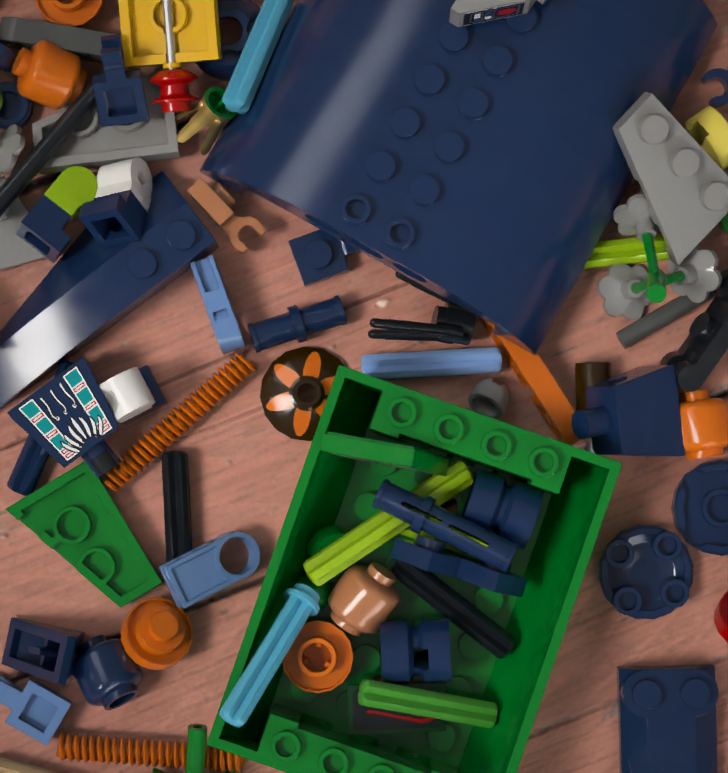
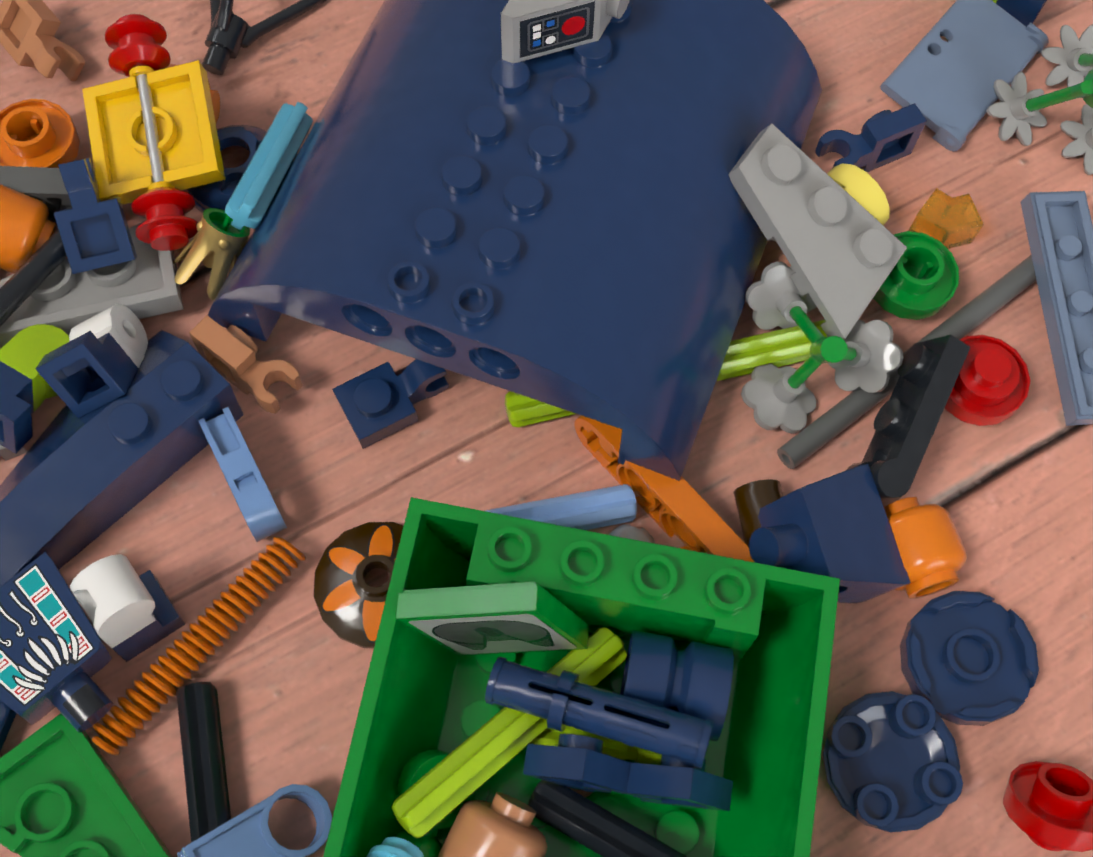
camera: 10 degrees left, 20 degrees down
dark blue pin [247,295,347,353] -> none
black plant [368,271,476,346] -> none

